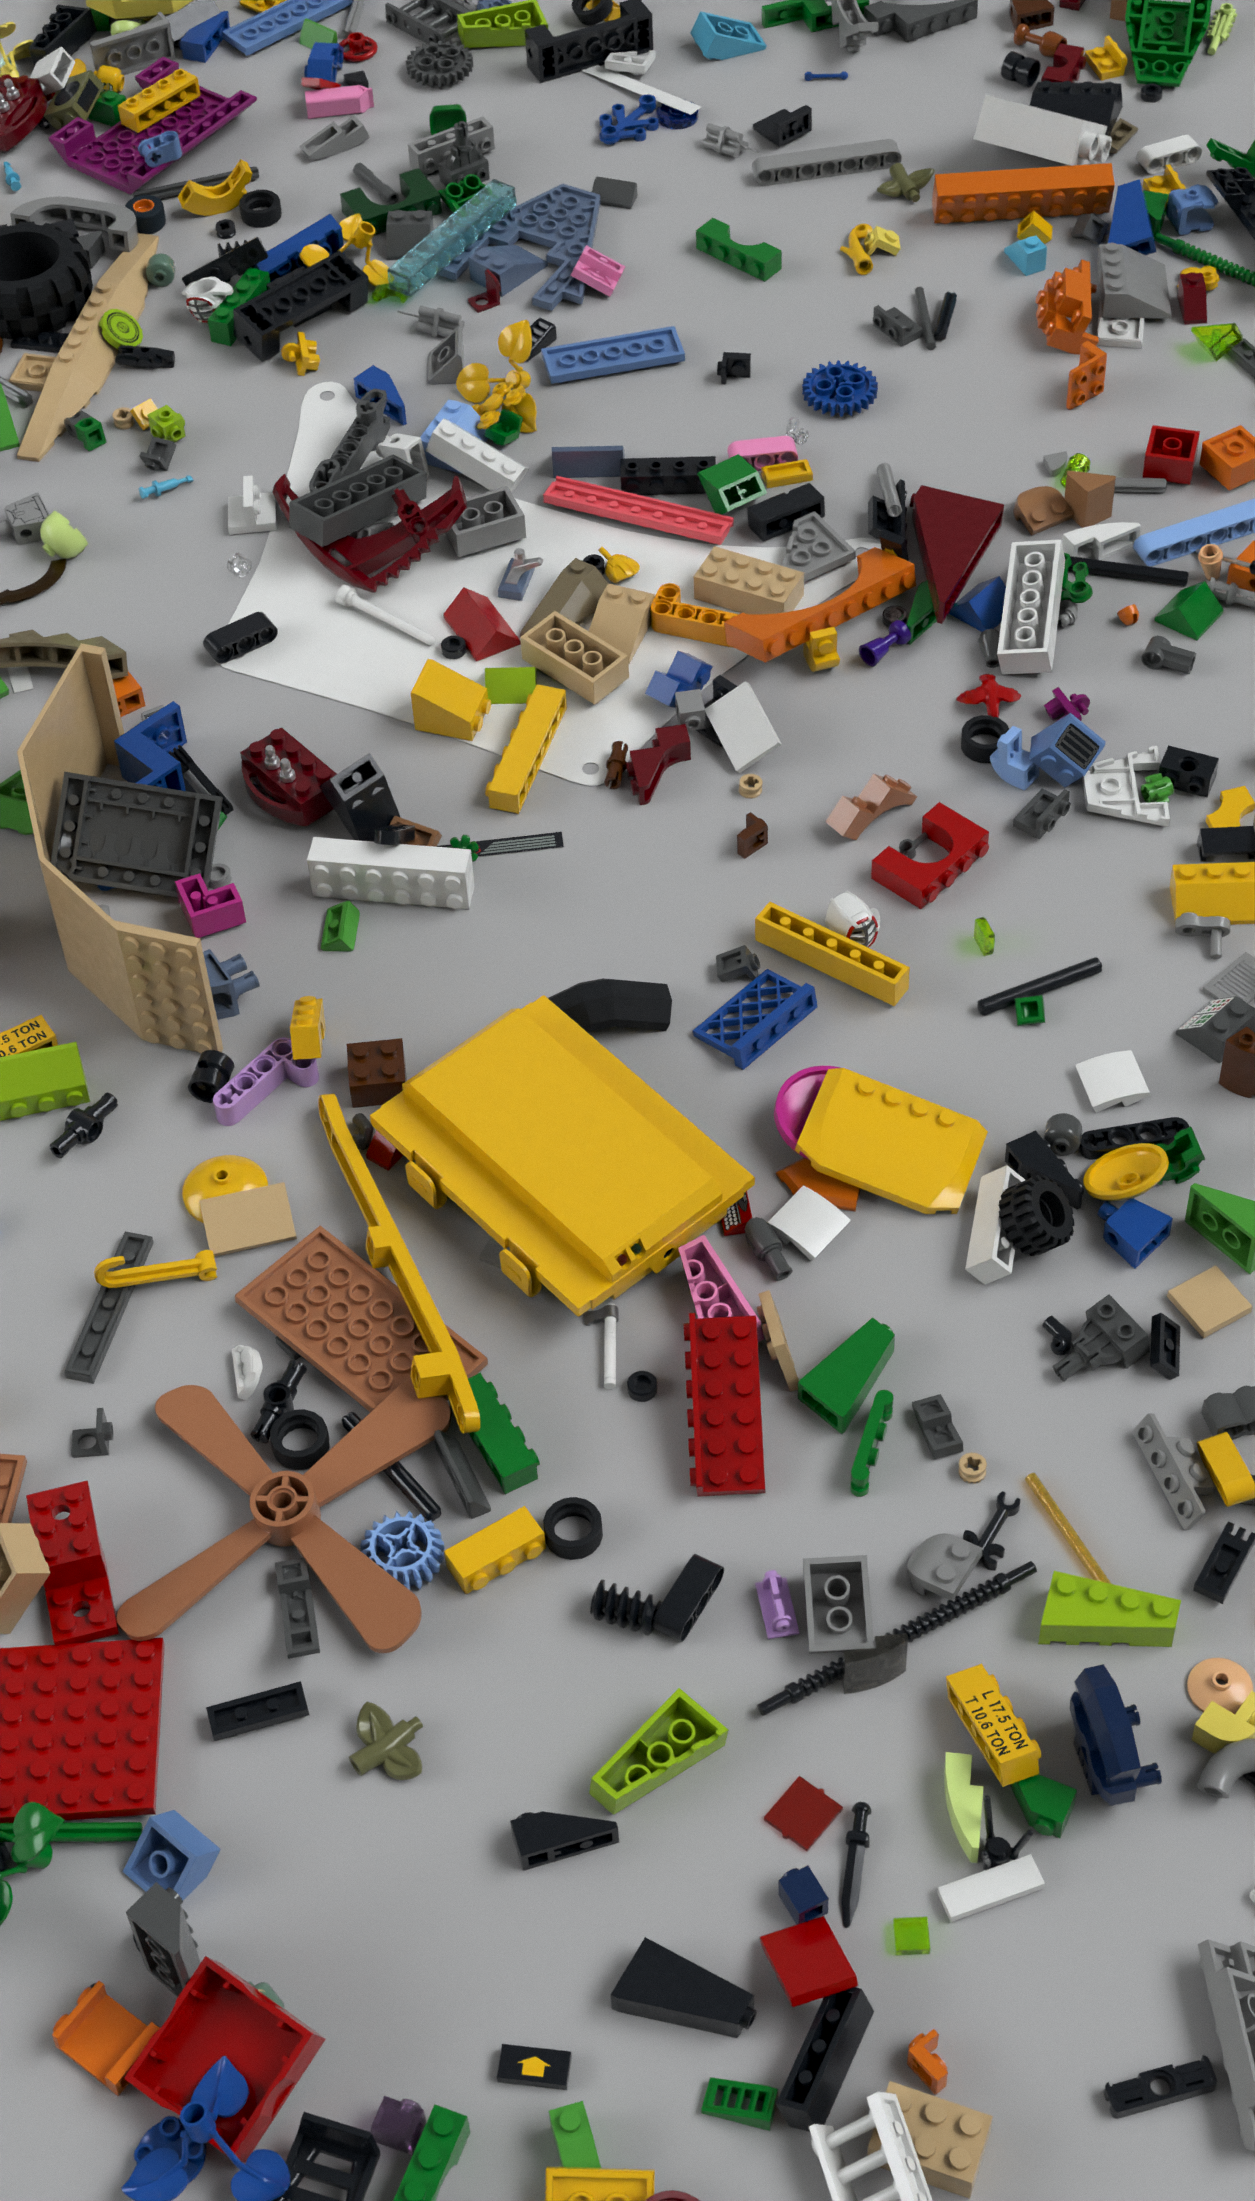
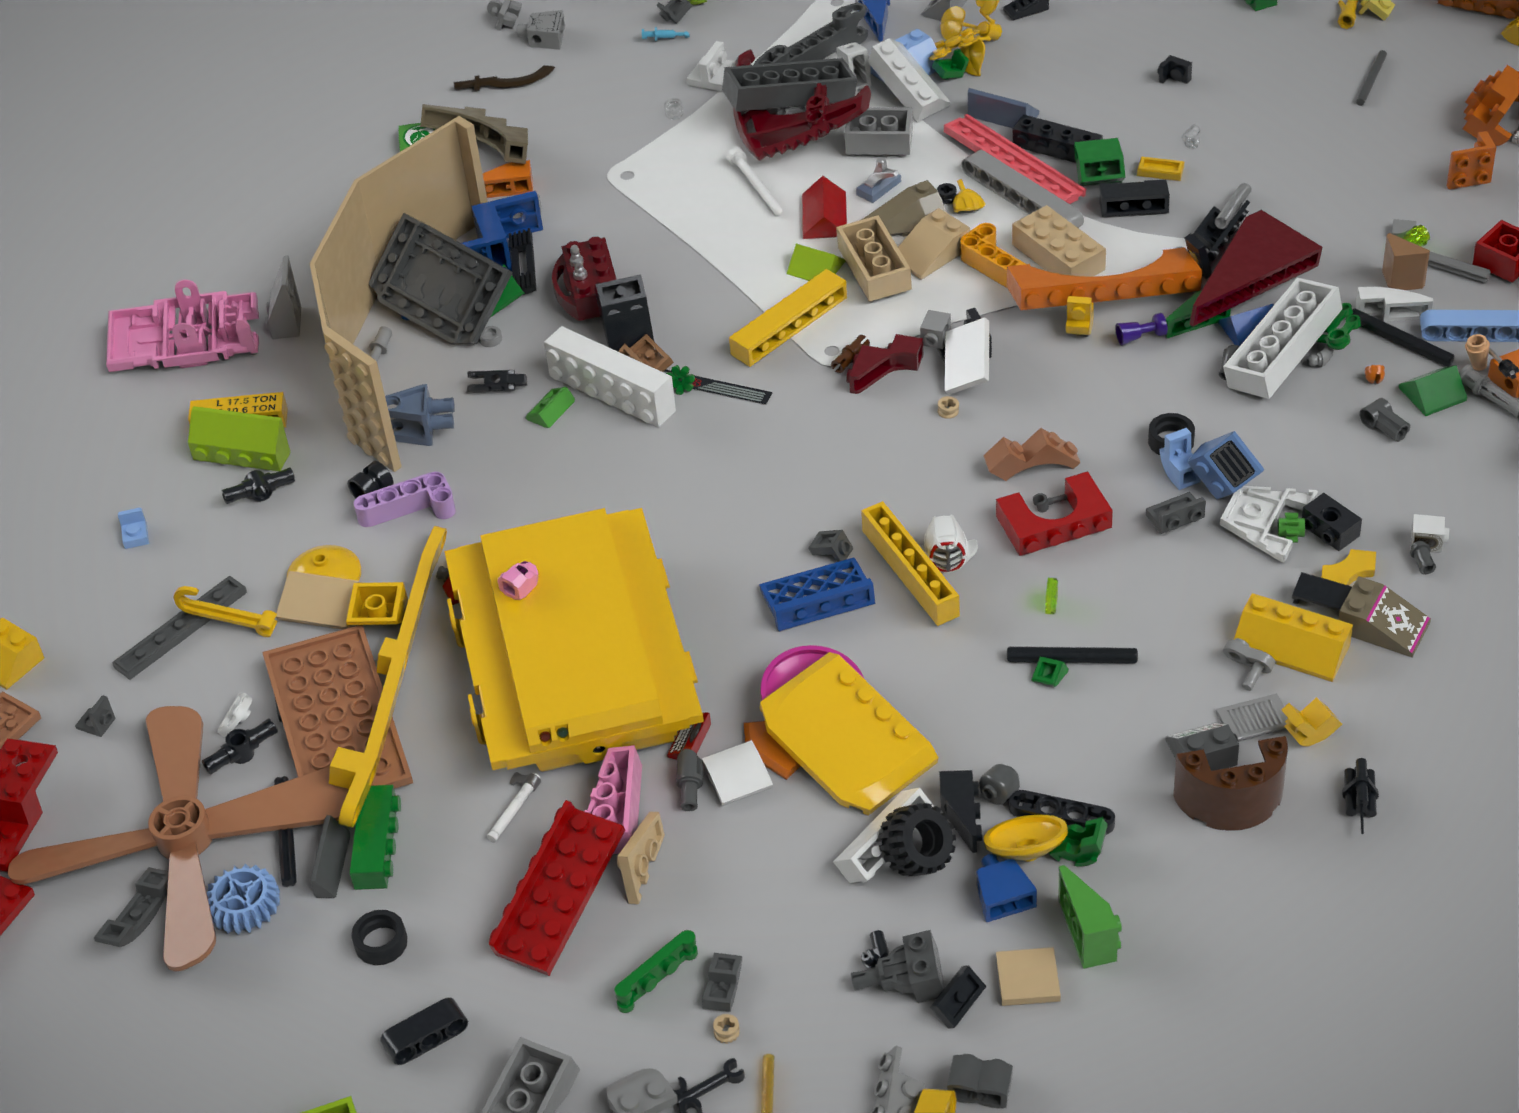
camera: 30 degrees right, 5 degrees down
yellowish green cylinder [40,511,88,559] -> none
dark pink brick [175,873,246,938] -> none
black beam [203,612,278,664] -> none
black plate [206,1681,309,1741] -> none
black tyre [270,1409,329,1470] -> none
yellow arch [290,996,326,1060] -> none
reddish brown brick [347,1038,407,1108] -> none
olive plant [348,1701,423,1780] -> none
black beam [374,824,415,845] -> none
yellow slope [411,659,491,741] -> none
black tile [441,636,466,659] -> none
yellow brick [444,1506,546,1594] -> none
medium blue plate [541,326,685,384] -> none
black piece [548,978,672,1033] -> none
black piece [590,1579,661,1636] -> none
black tile [627,1371,658,1402] -> none
blue brick [645,651,713,708] -> none
bright pink beam [727,436,798,471] -> none
reddish brown bracket [737,812,768,859] -> none
lavender hinge [755,1570,799,1639] -> none
light grey plate [781,511,856,582] -> none
green slope [798,1317,895,1434] -> none
blue gear [802,360,878,417] -> none
dark grey bracket [873,305,923,347] -> none
tile [882,606,907,628] -> none
black axle [934,292,957,341] -> none
red animal [956,674,1021,718] -> none
medium azure slope [1004,235,1047,276] -> none
medium nougat slope [1013,486,1074,536] -> none
magenta hips [1044,687,1090,722] -> none
white slope [1075,1050,1151,1113] -> none
none -> yellow slope [346,582,408,625]
none -> black hinge [467,370,527,392]
none -> bright pink rock [498,561,538,600]
none -> light grey beam [961,150,1084,228]

